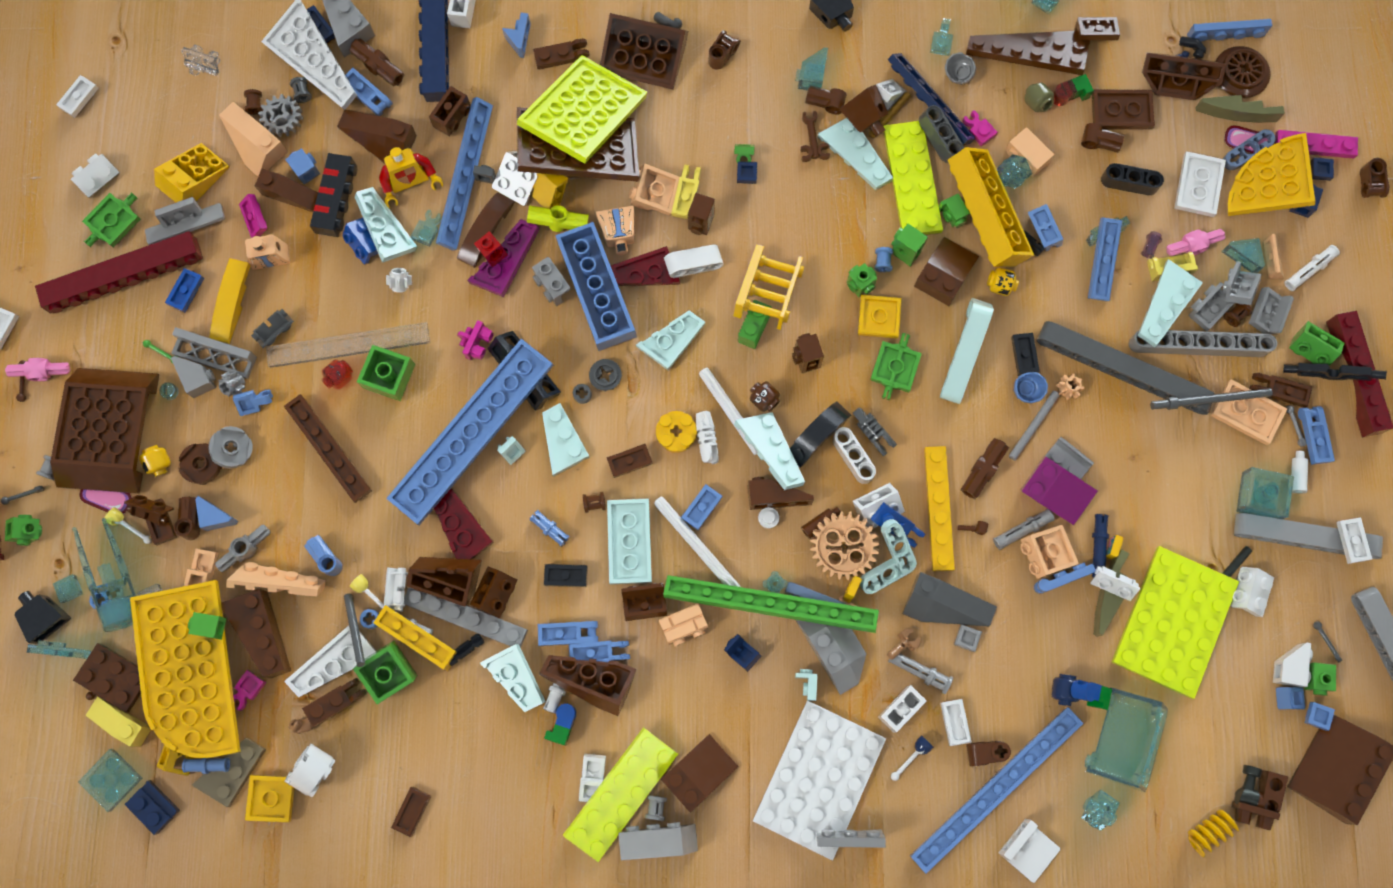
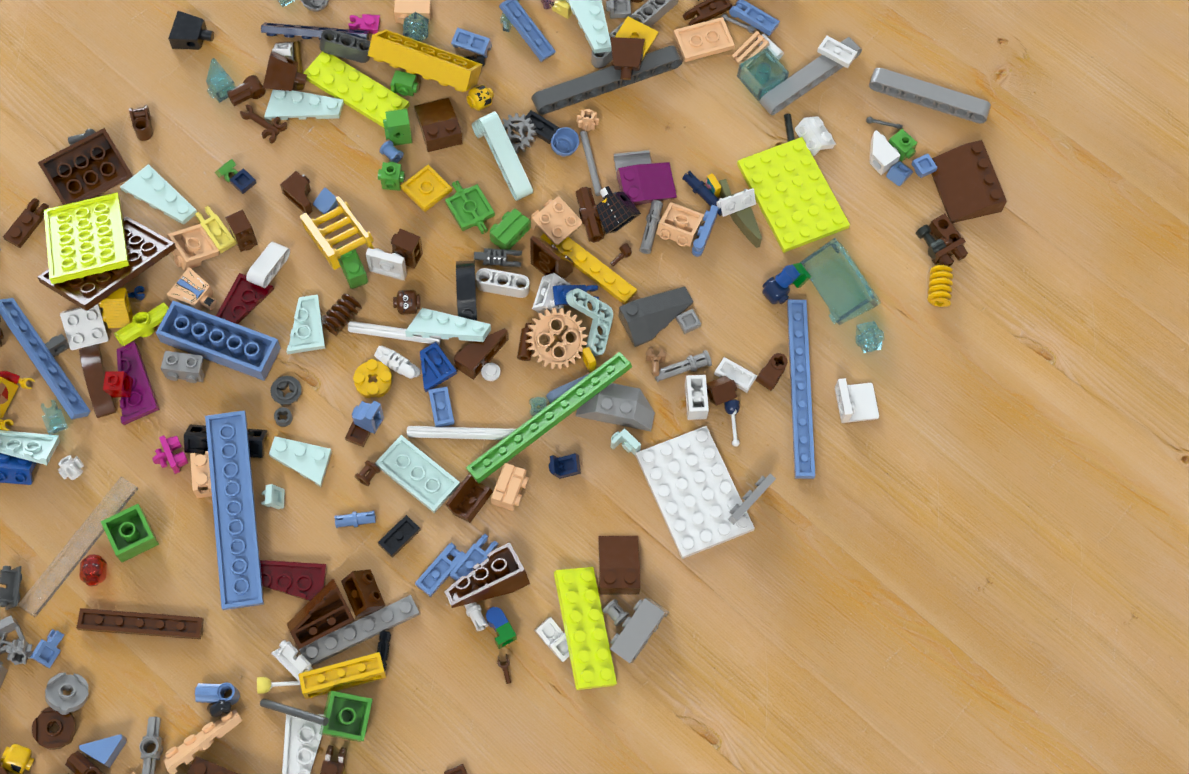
camera: 55 degrees left, 10 degrees down
medium blue bush [360,609,379,629] -> none
light aqua wing [480,644,546,712] -> none
dark grey bar [1150,388,1273,410] -> none
none -> light aqua wing [120,164,197,225]
none -> blue hand [127,286,145,301]
none -> light nougat brick [190,451,212,498]
none -> black arm [207,700,231,717]
none -> reddish brown arch [280,171,313,215]
none -> medium blue slope [313,188,338,214]
none -> reddish brown piece [321,294,362,336]
none -> medium blue arch [352,401,384,434]
none -> white plate [366,248,407,281]
none -> blue wing [420,342,457,392]
none -> bright green brick [490,209,531,250]
none -> reddish brown hand [497,654,511,684]
none -> light grey gear [502,113,537,153]
none -> light nougat bracket [530,196,582,245]
none -> reddish brown slope [530,236,573,280]
none -> black torso [596,186,641,234]
none -> reddish brown torso [611,37,646,80]
none -> yellow plate [615,16,659,61]
none -> reddish brown brick [706,376,737,406]
none -> light nougat tile [732,31,770,69]

